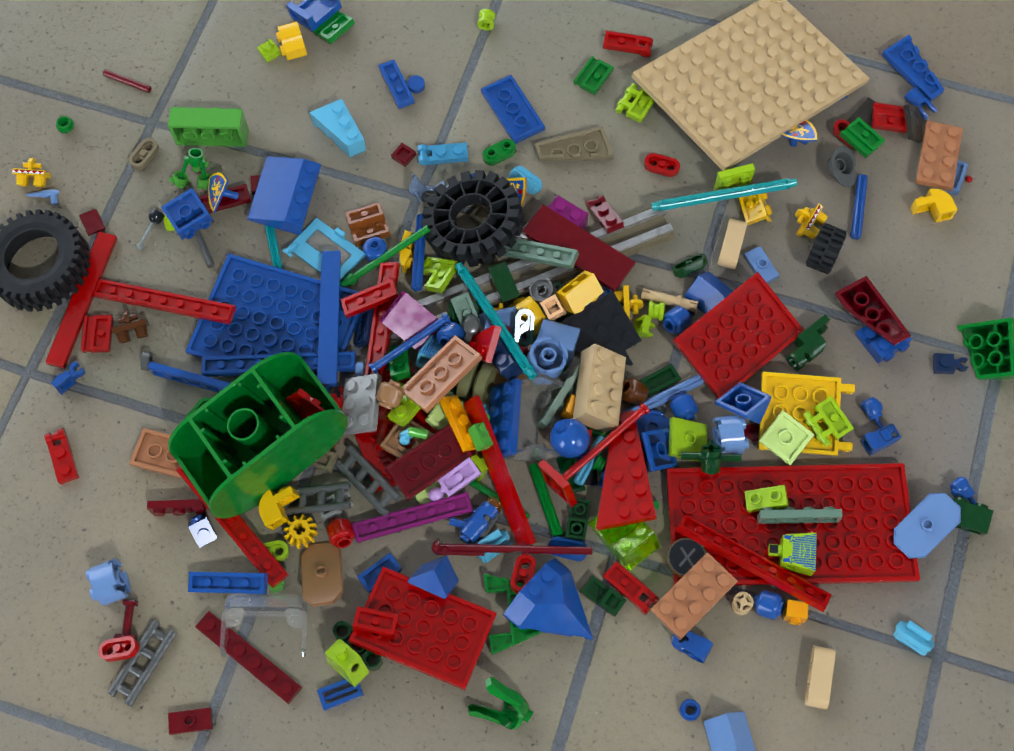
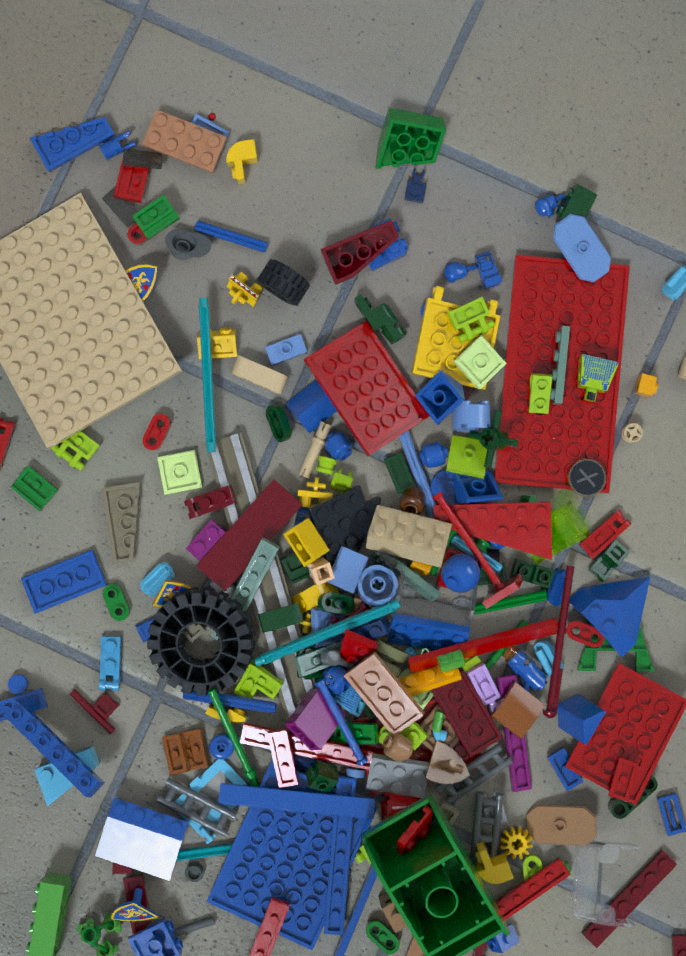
camera: 85 degrees left, 20 degrees up
blue plate [188,572,268,594] -> none
lime torso [325,639,369,687] -> none
red head [327,517,355,548] -> none
sand blue piece [408,174,449,202] -> none
flat silver wheel [529,278,559,307] -> none
nougat plate [650,552,738,640] -> none
blue piece [671,631,713,663] -> none
red tile [676,514,832,612] -> none
lime plate [713,163,755,191] -> none
blue head [753,590,785,620] -> none
none -> blue brick [3,701,105,797]
none -> dark red piece [69,689,115,734]
none -> dark grey bar [156,778,237,837]
none -> yellowish green tile [157,450,203,495]
none -> pearl dark grey plate [185,862,204,882]
none -> dark green brick [306,760,339,793]
none -> medium nougat shield [425,741,470,784]
none -> dark orange slope [491,682,545,739]

